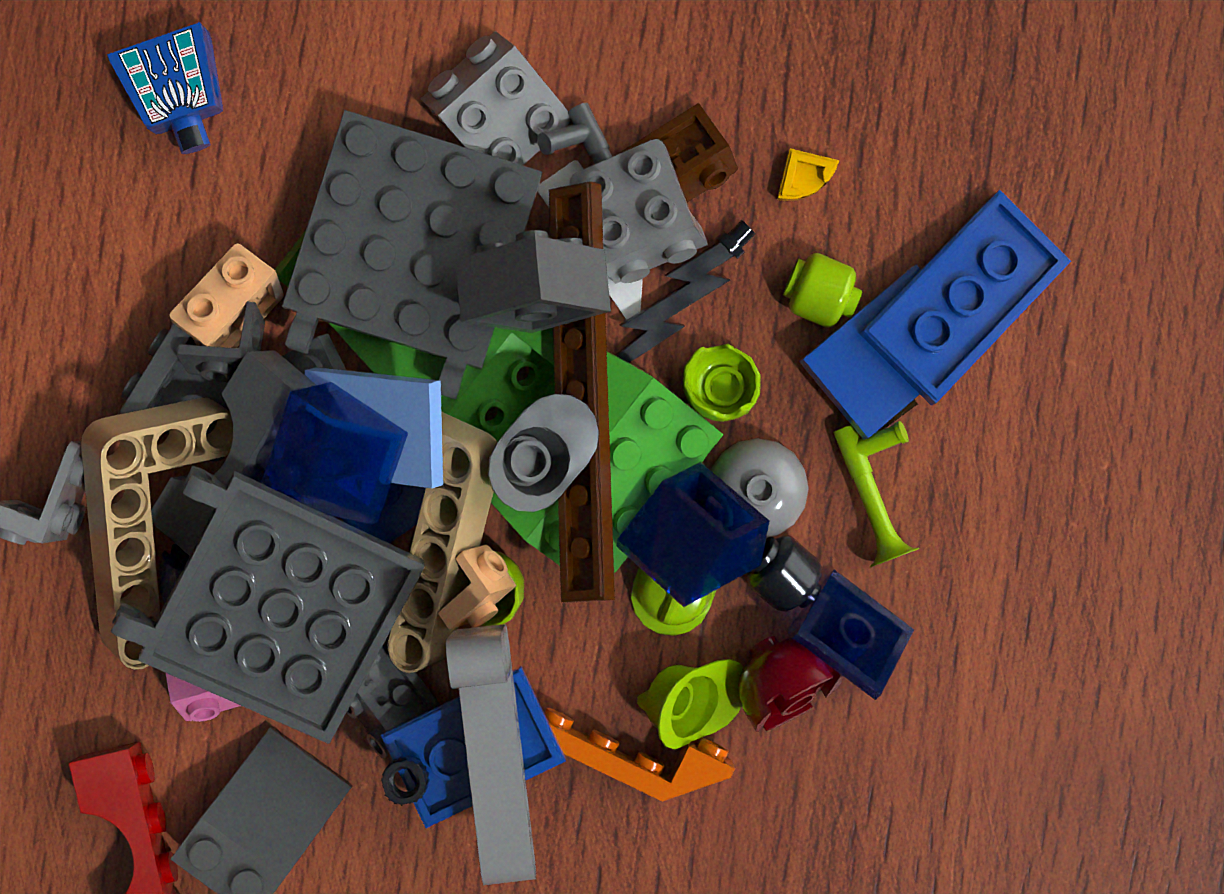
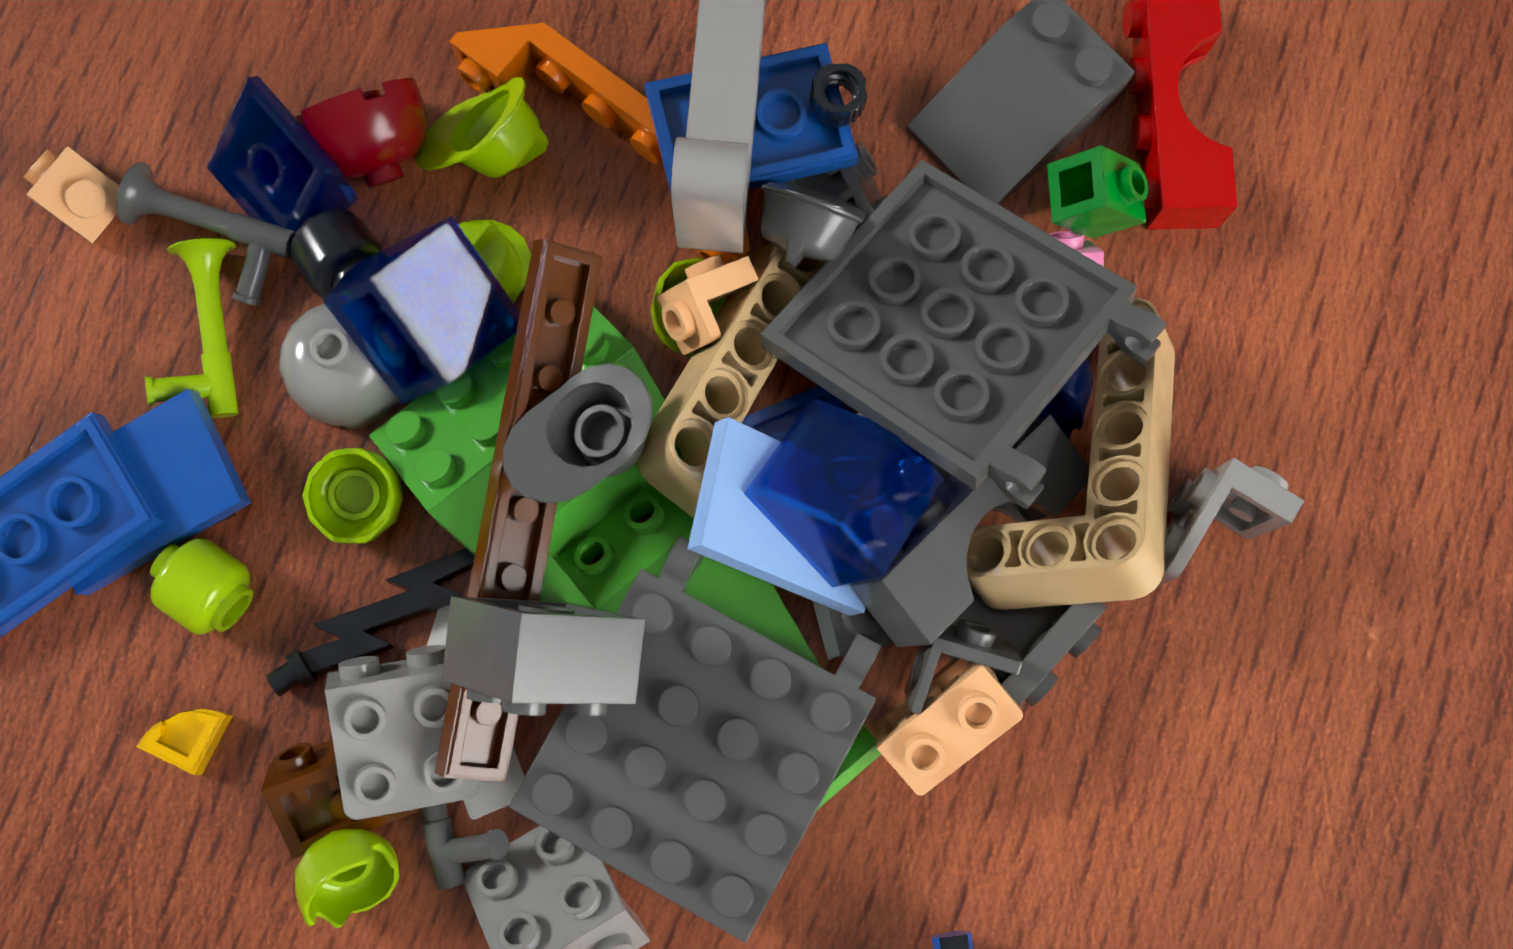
camera: 170 degrees left, 10 degrees down
none -> light nougat bracket [23,146,119,243]
none -> dark grey piece [116,162,296,306]
none -> lime hair [295,829,400,928]
none -> dark grey piece [760,181,866,267]
none -> green brick [1047,145,1148,239]

